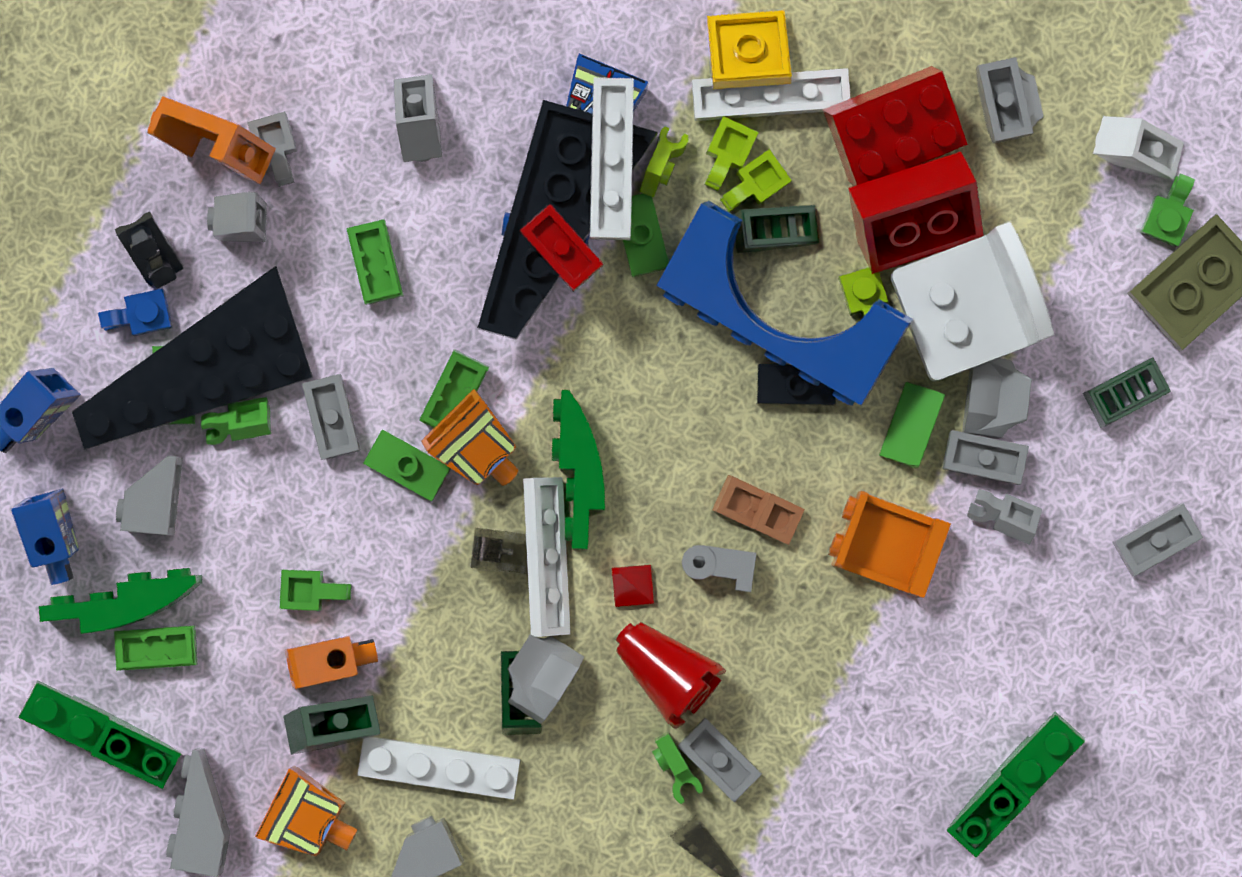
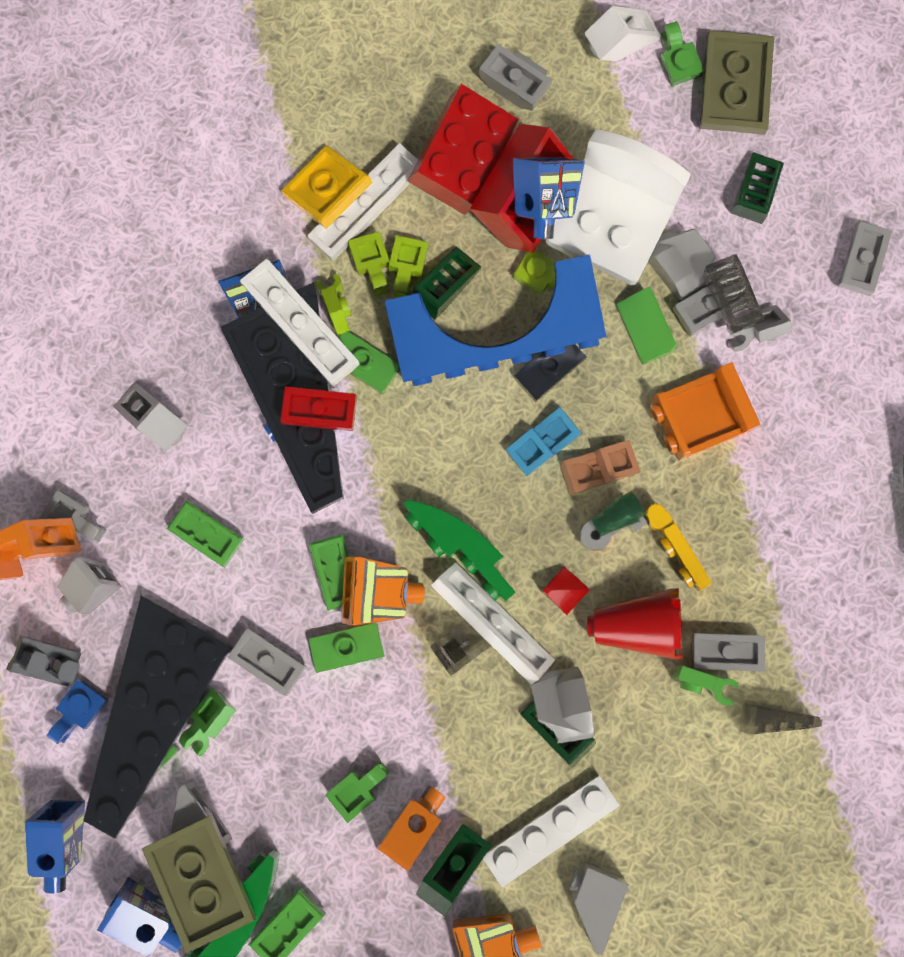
camera: 40 degrees left, 5 degrees down
none -> olive plate [142,814,256,954]
none -> dark azure slope [506,407,583,476]
none -> blue torso [513,157,585,239]
none -> clear green cone [591,490,646,537]
none -> yellow hinge [645,503,712,591]
none -> clear smoke slope [703,254,764,334]

